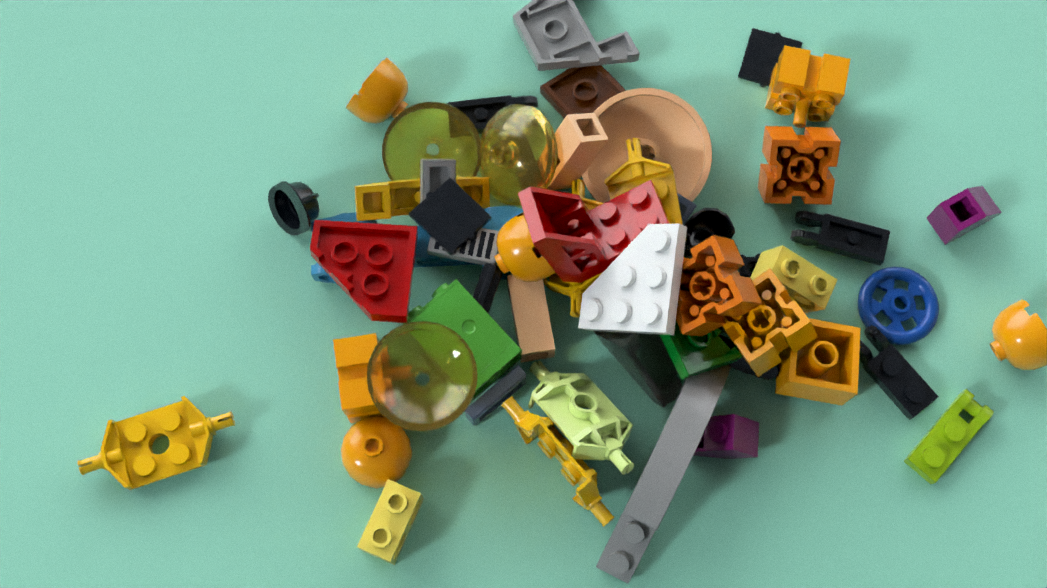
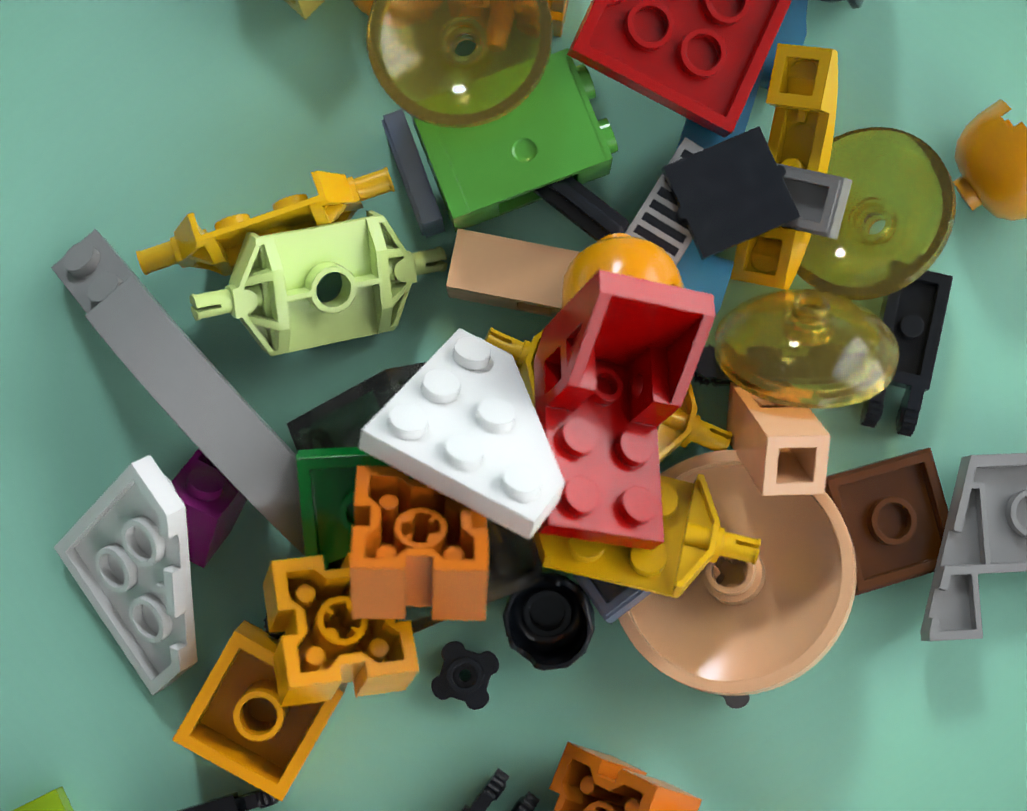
camera: 115 degrees right, 10 degrees up
light yellow brick [750,245,838,313] -> none
none -> white plate [54,455,198,696]

